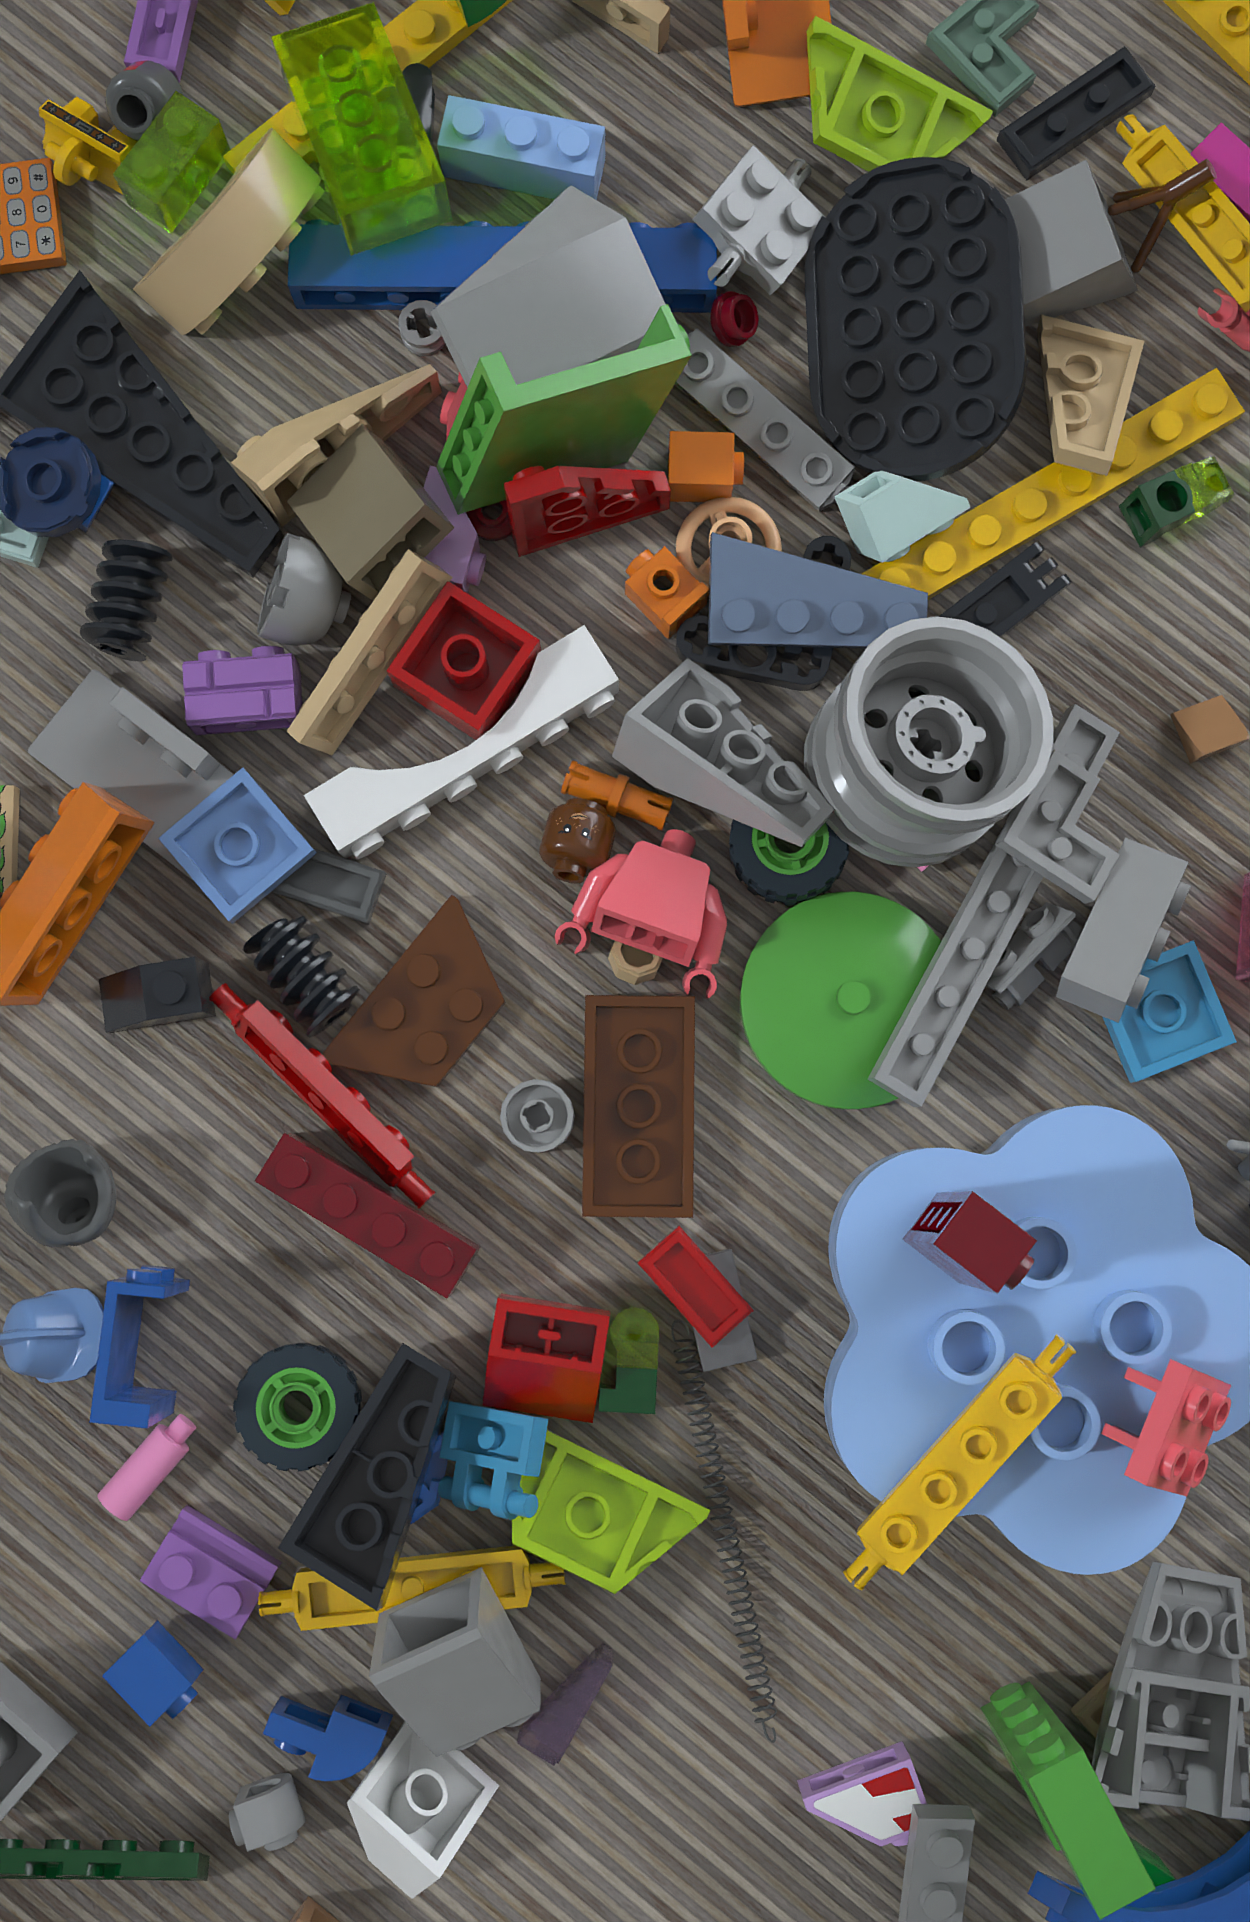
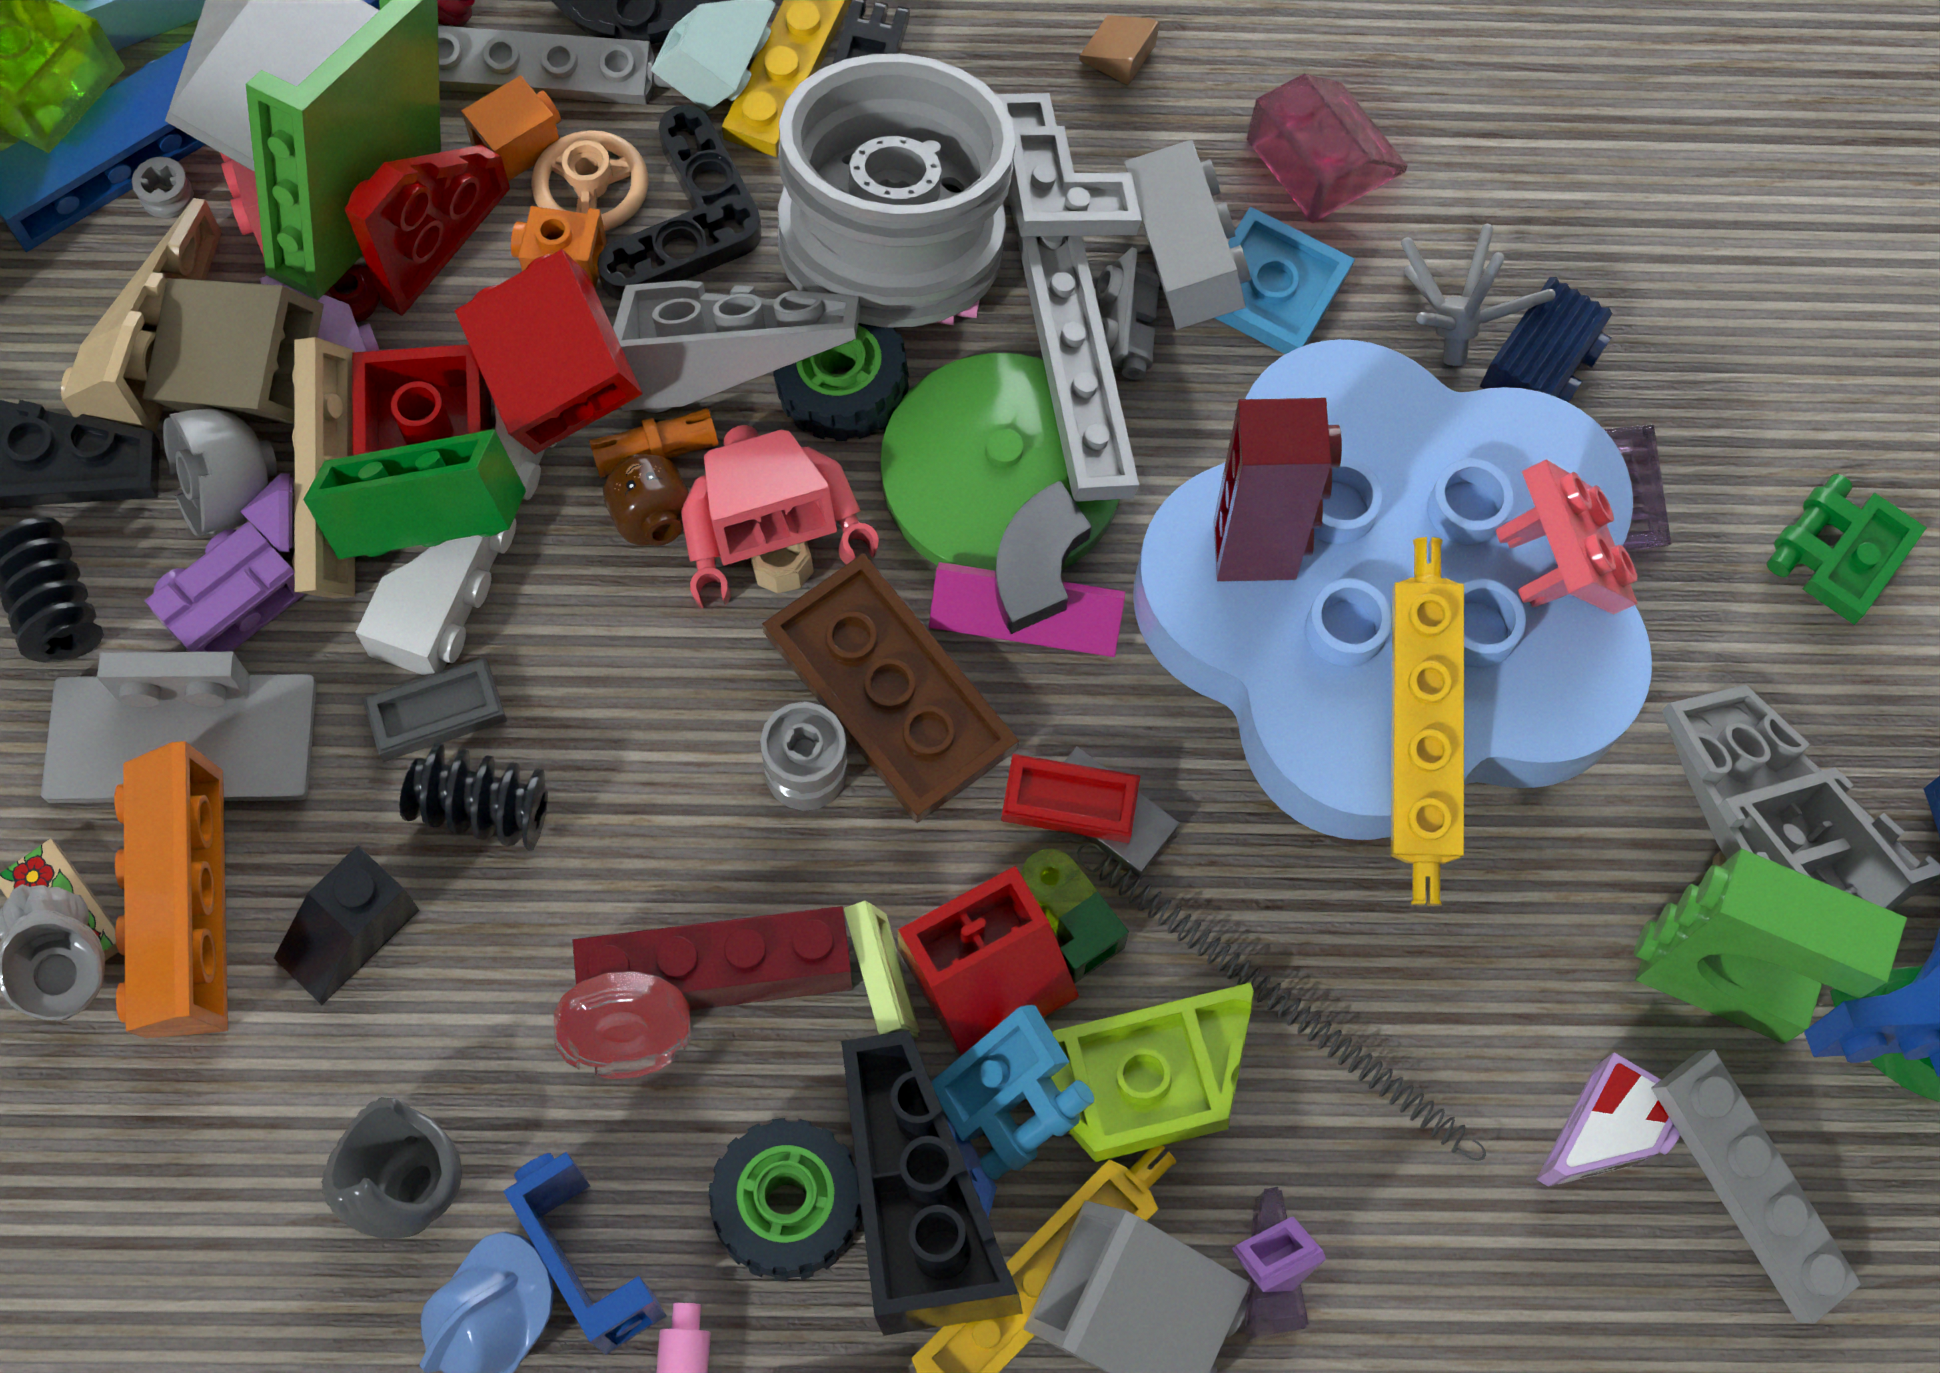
camera: 40 degrees left, 15 degrees down
medium blue plate [158,768,317,924] -> none
red plate [209,983,436,1209] -> none
reddish brown wing [322,895,506,1087] -> none
sand blue wing [708,532,928,648] -> none
none -> medium lavender slope [240,473,294,552]
none -> green brick [303,429,526,559]
none -> red brick [454,249,643,455]
none -> clear tile [554,971,691,1079]
none -> yellowish green tile [844,901,920,1039]
none -> dark pink tile [928,562,1125,657]
none -> tile [995,481,1092,634]
none -> medium lavender slope [1232,1217,1326,1292]

